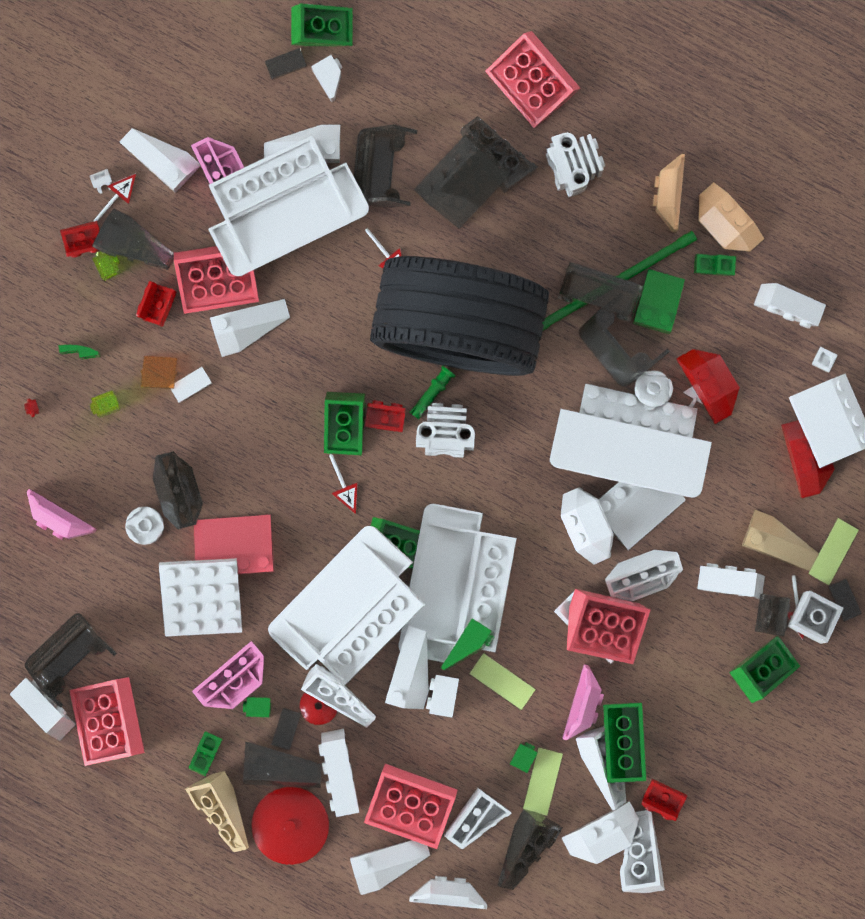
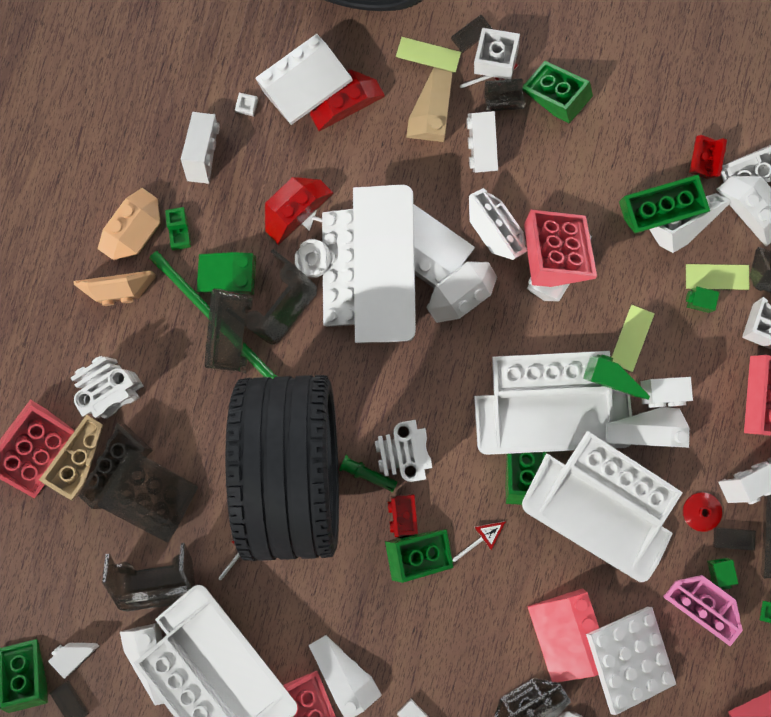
camera: 95 degrees left, 0 degrees up
white wedge [301,664,376,728] -> none
bright pink wedge [562,664,604,740] -> none
none -> tan wedge [39,415,103,501]

